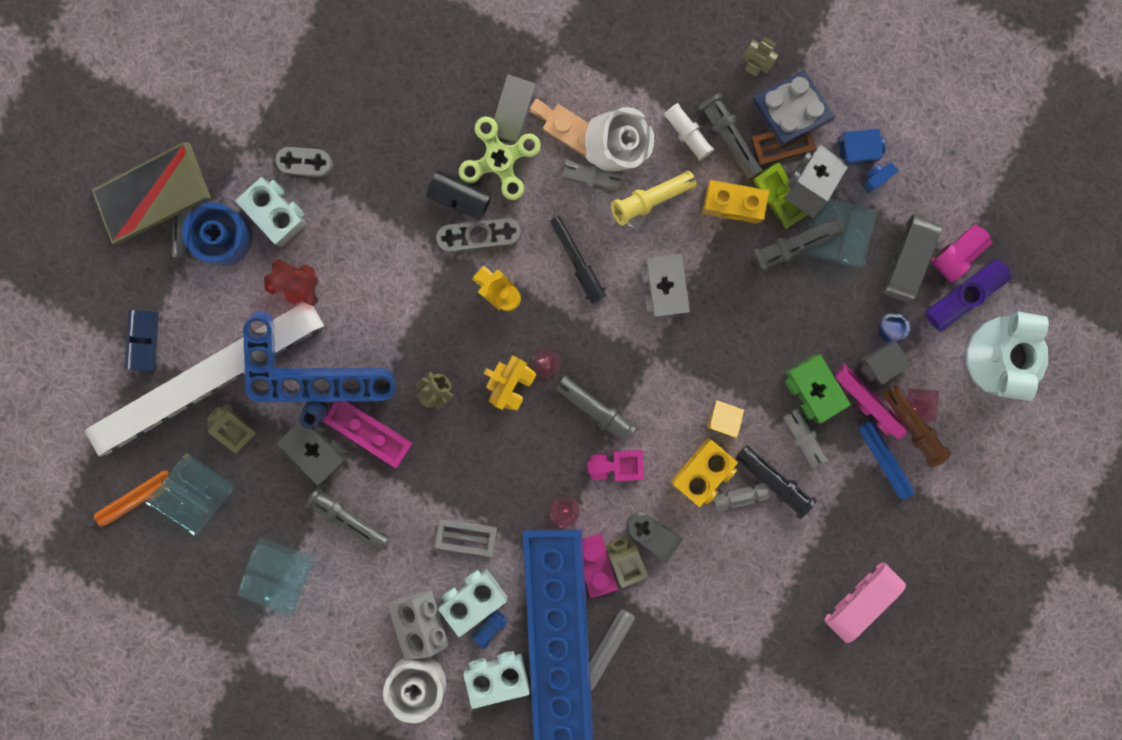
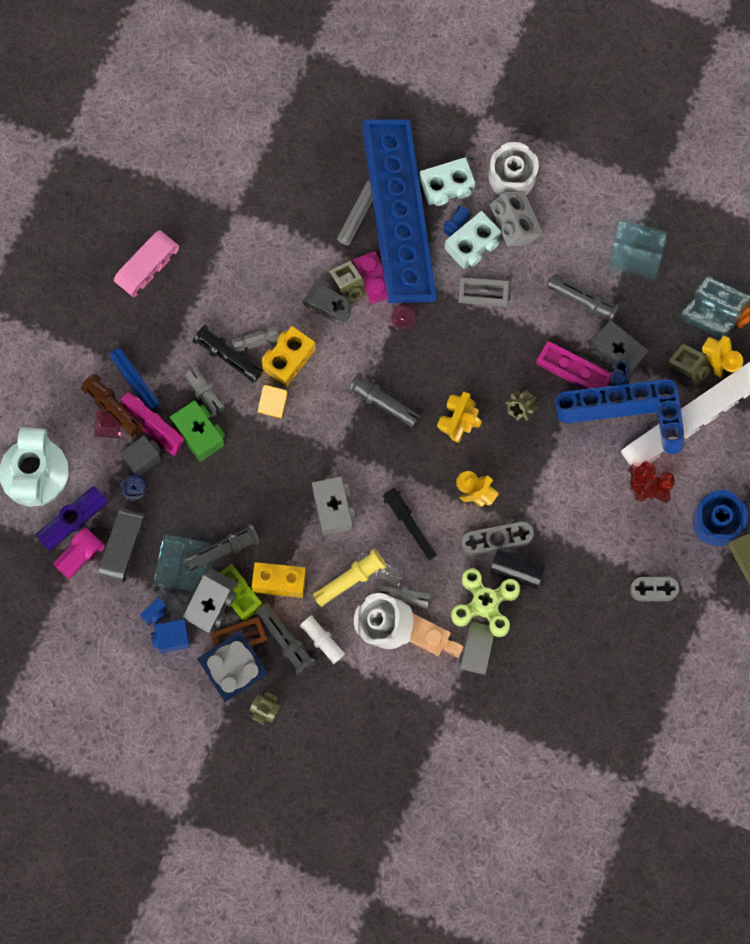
camera: 175 degrees right, 15 degrees down
light aqua brick [235,177,307,247] -> none
clear pink tile [532,348,561,377] -> none
dark pink plate [587,449,644,481] -> none
none -> yellow hips [702,335,743,378]

